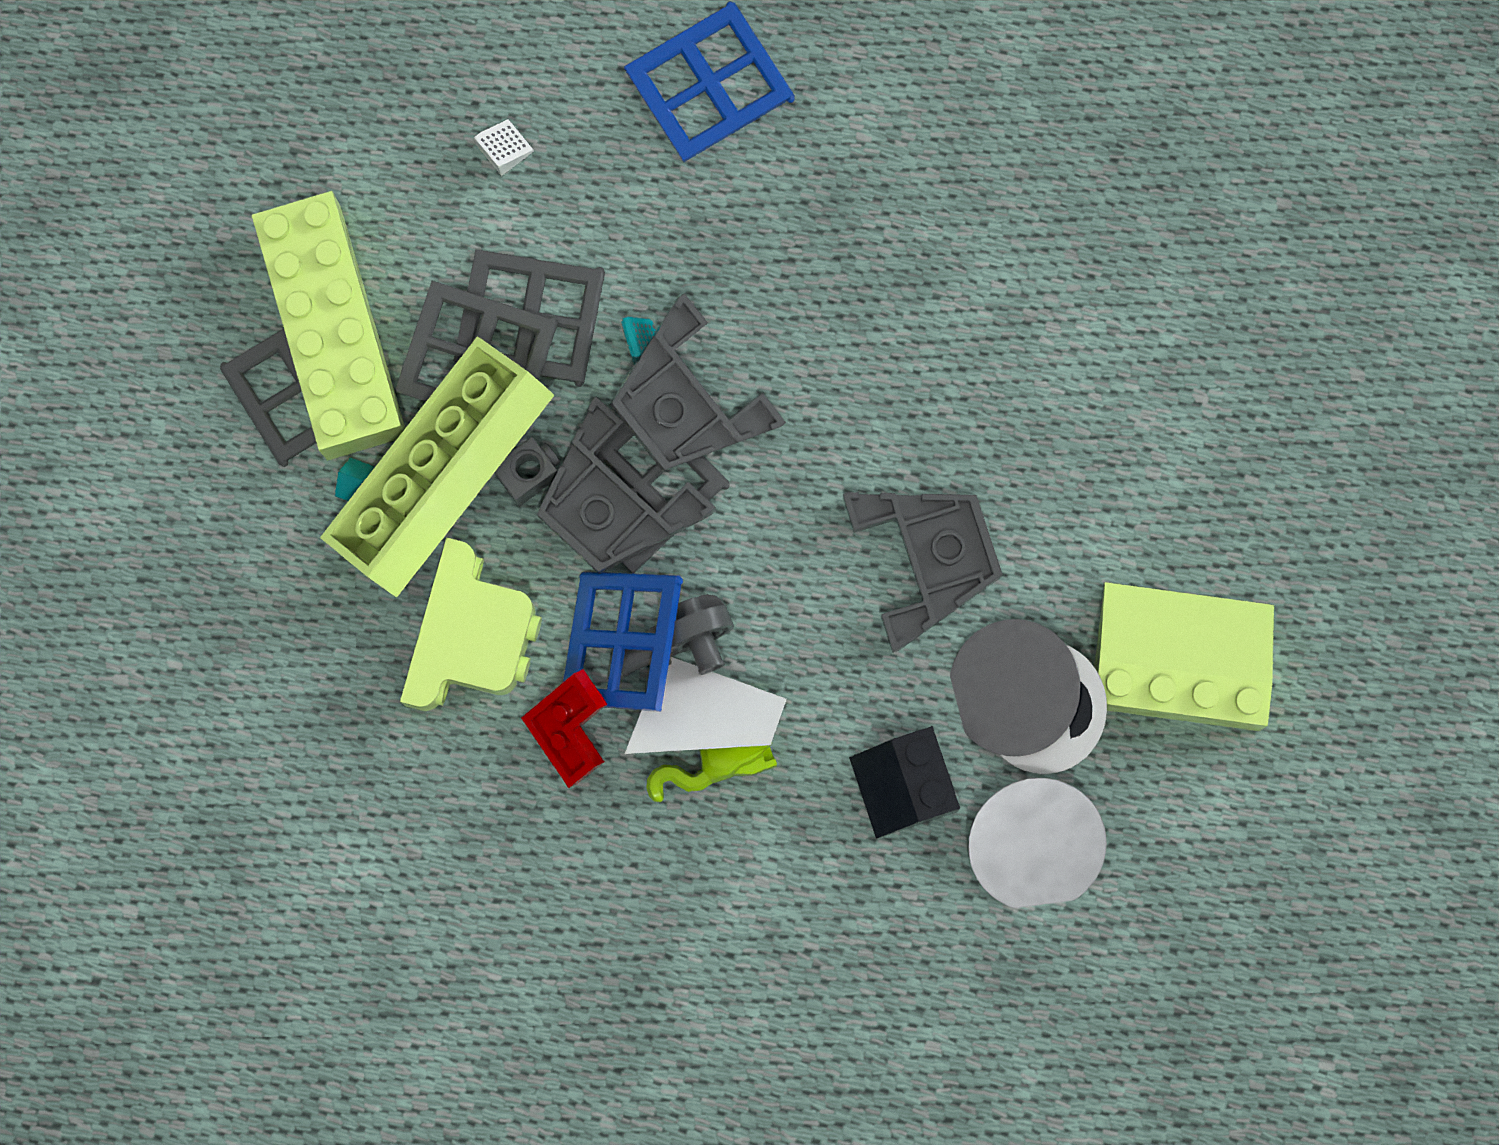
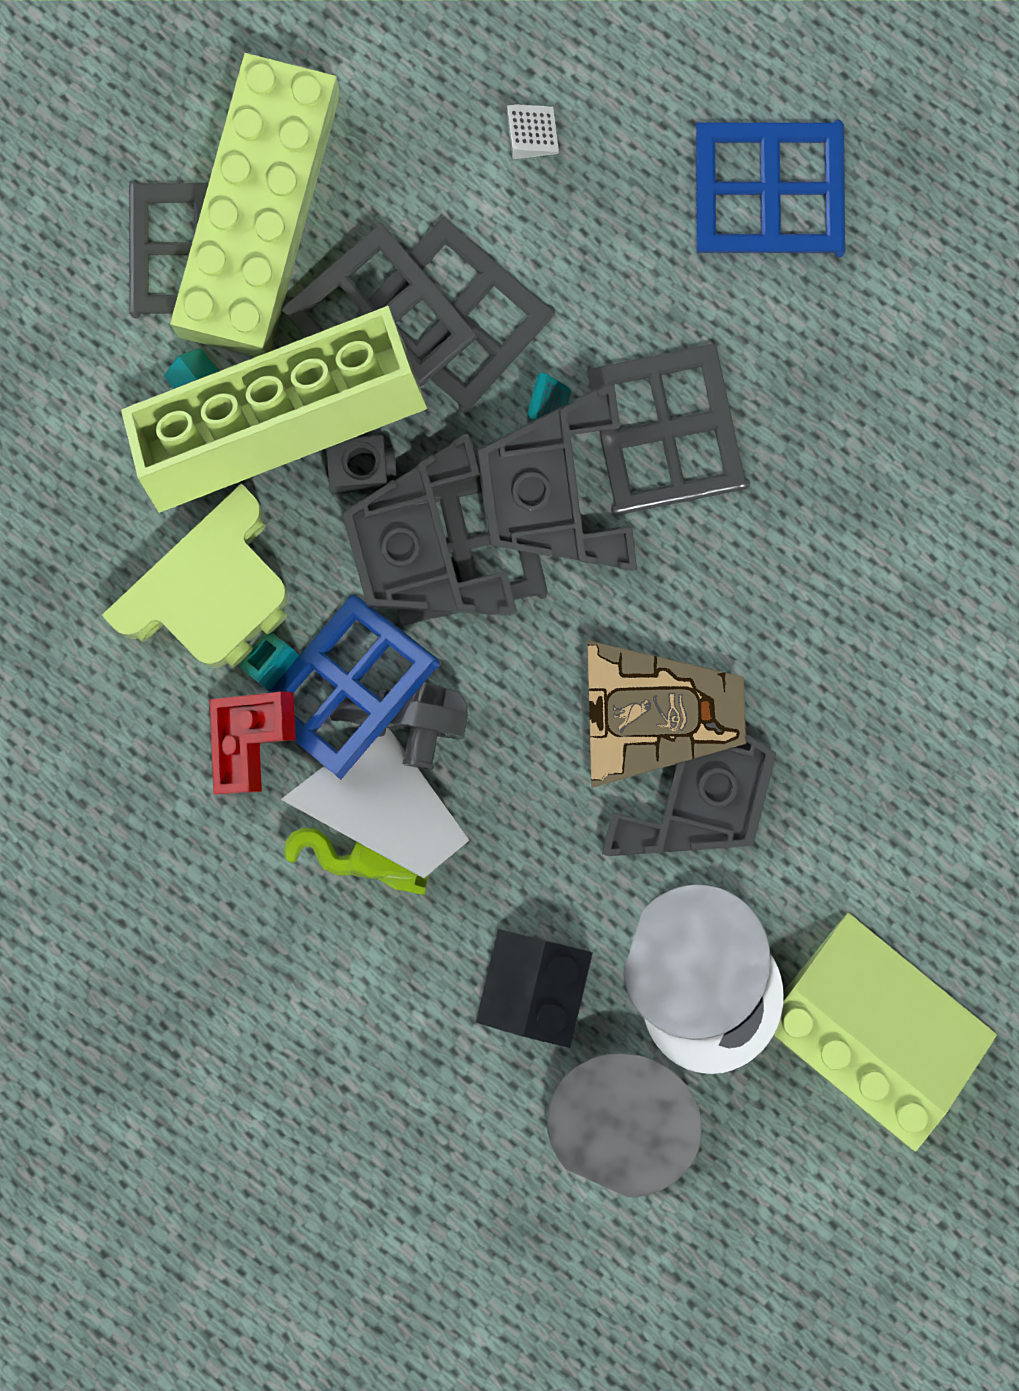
camera: 25 degrees right, 5 degrees up
none -> teal slope [239,632,300,691]
none -> dark grey window [587,343,750,515]
none -> sticker [587,640,746,788]

